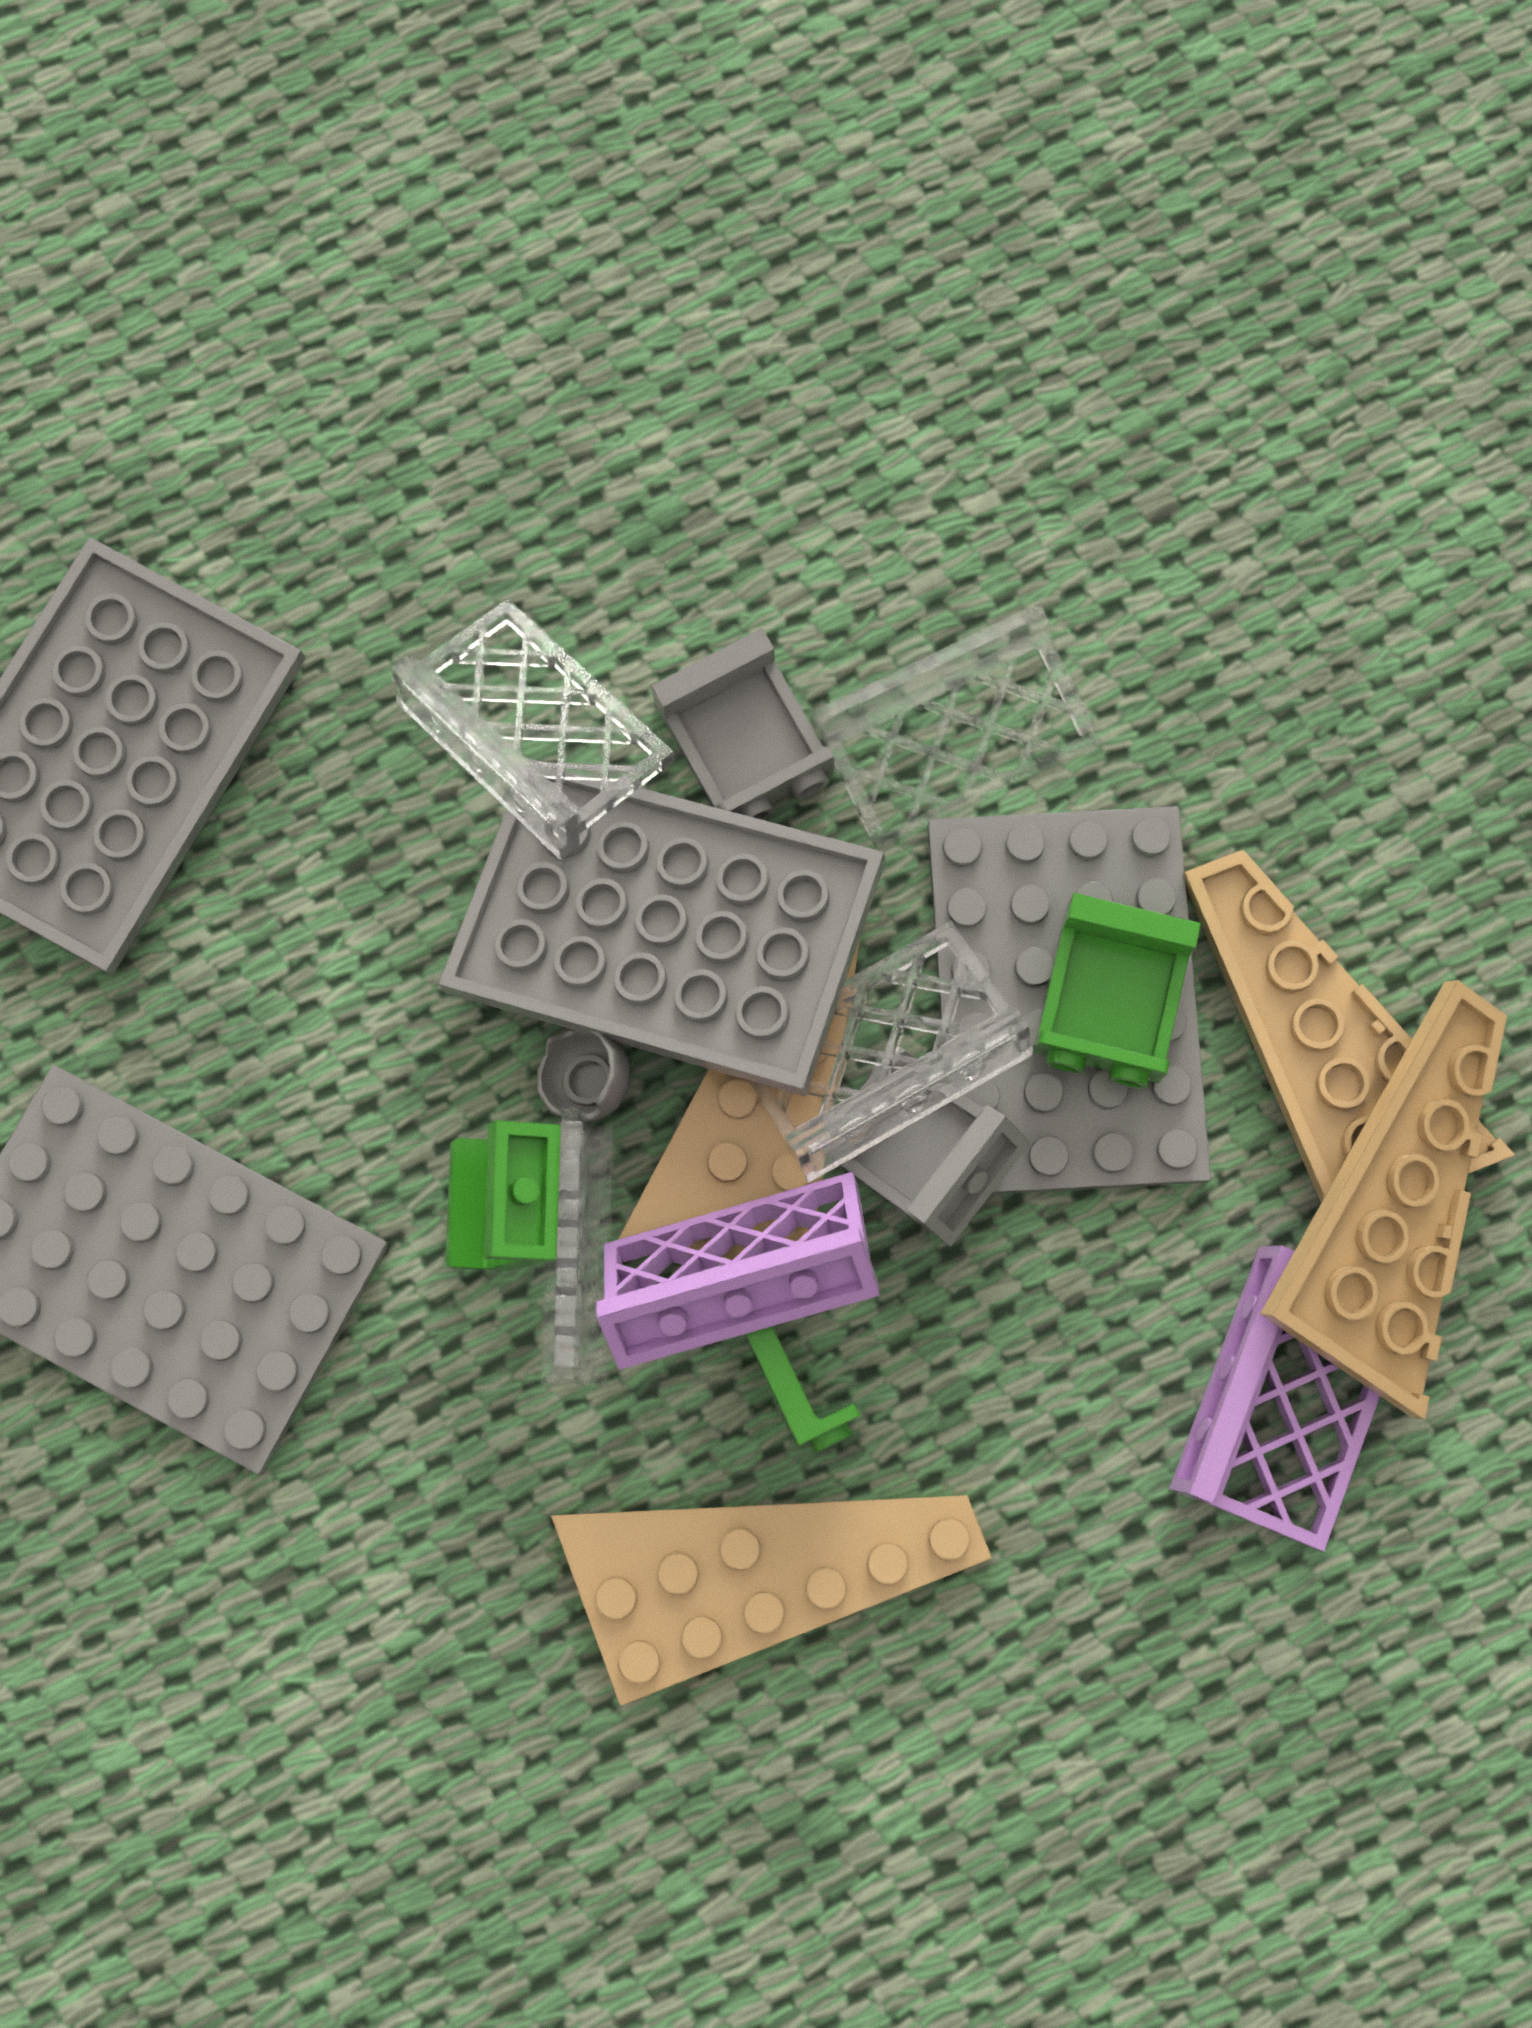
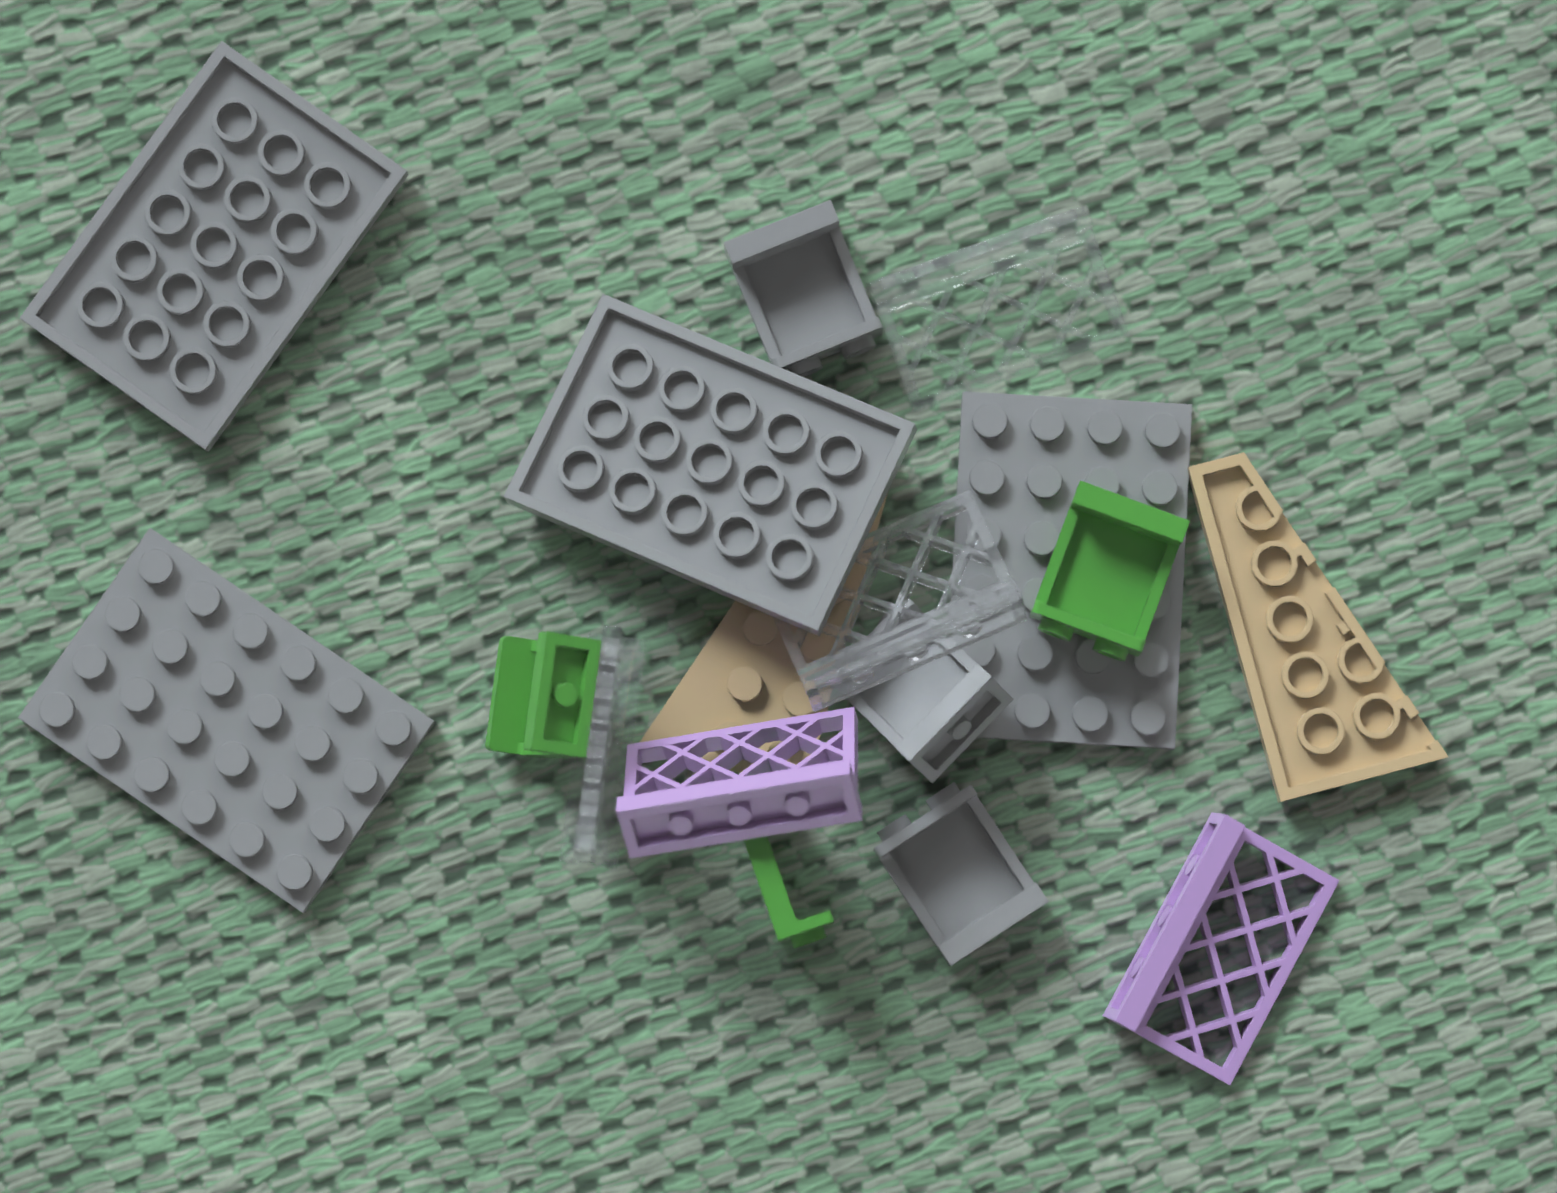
camera: 10 degrees right, 5 degrees up
clear fence [391,598,674,861] -> none
light grey hair [537,1028,630,1124] -> none
tan wing [551,1495,992,1706] -> none
tan wing [1260,980,1507,1420] -> none
none -> light grey panel [873,782,1049,966]

